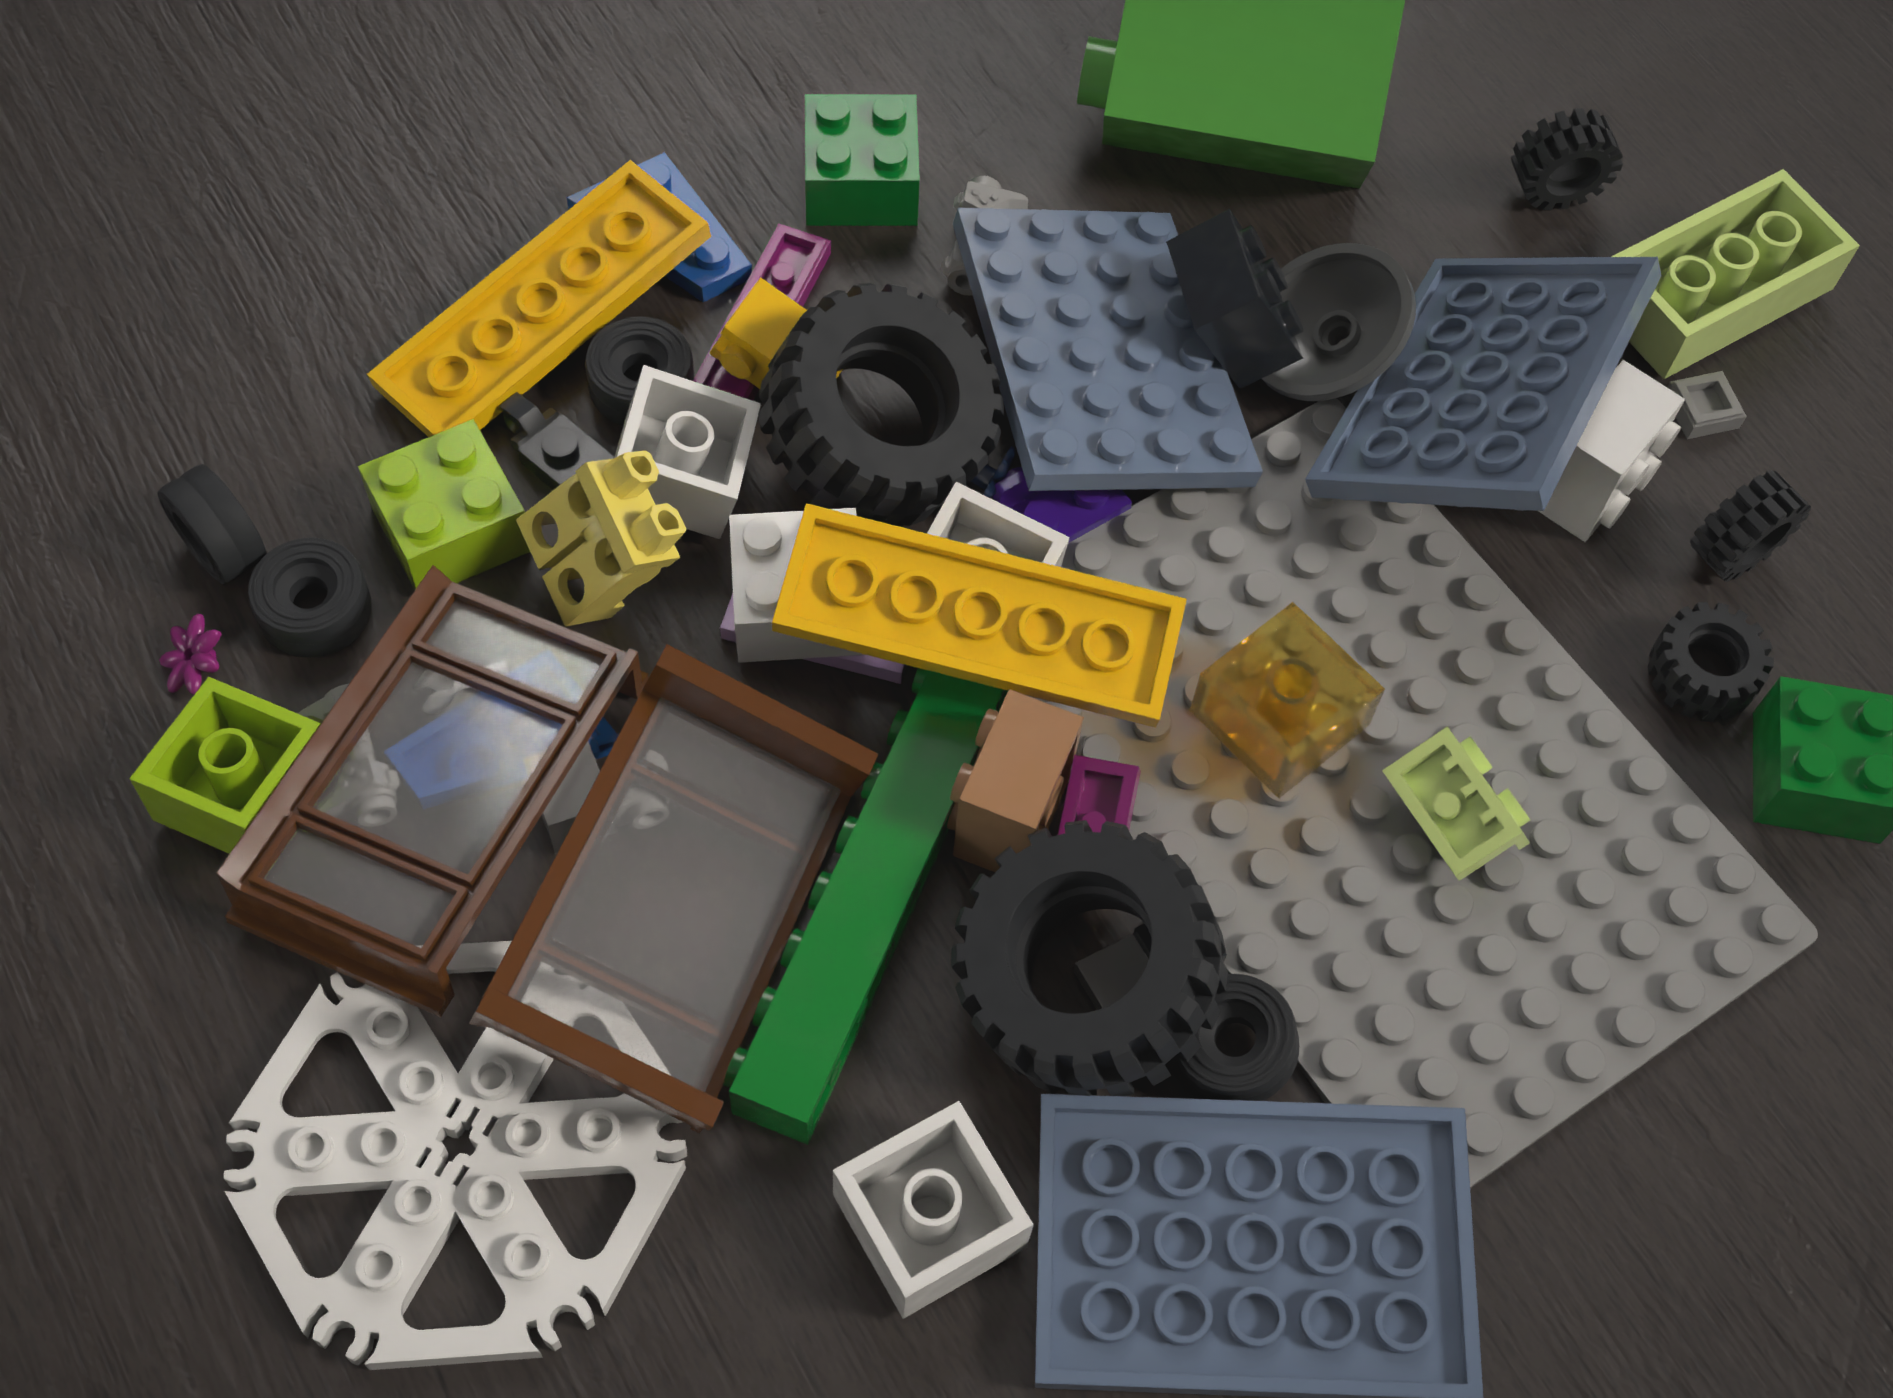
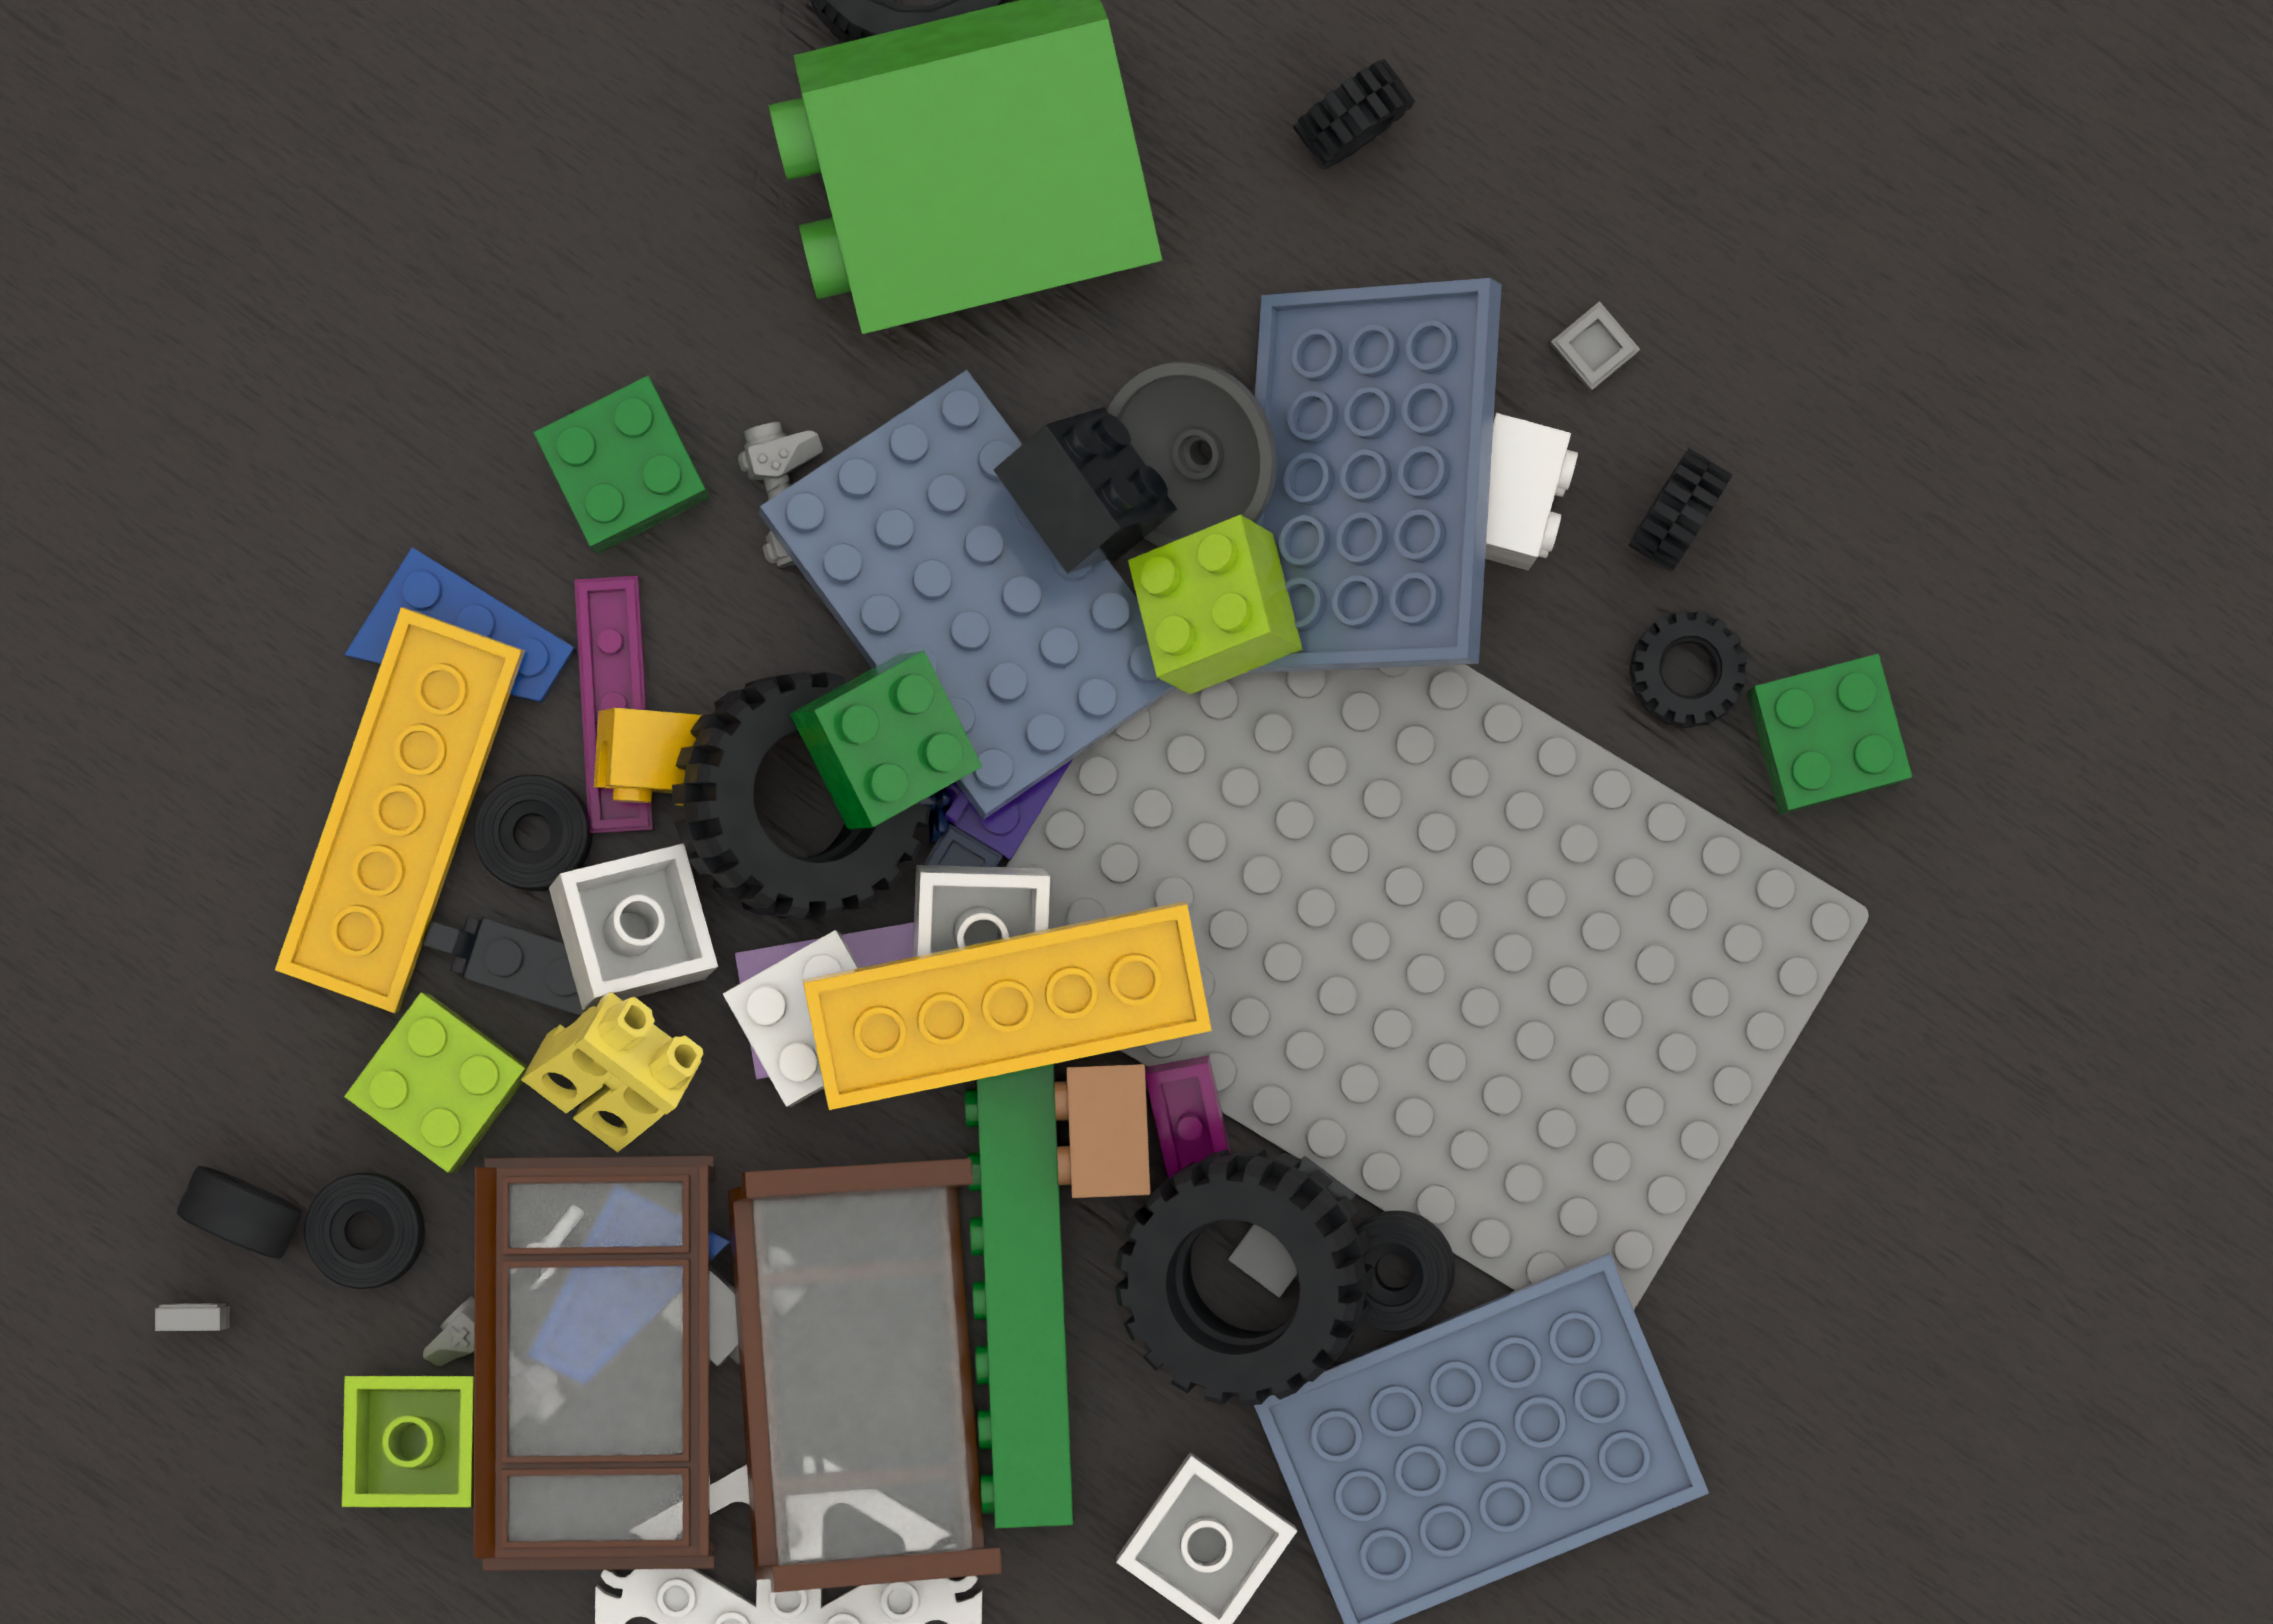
camera: 25 degrees left, 25 degrees up
magenta plant [159,614,221,695] -> none
clear yellow brick [1189,602,1385,799] -> none
yellowish green bracket [1382,726,1531,881] -> none
yellowish green brick [1611,169,1860,379] -> none
none -> light grey tile [155,1303,230,1331]
none -> green brick [790,650,982,829]
none -> lime brick [1128,514,1303,694]

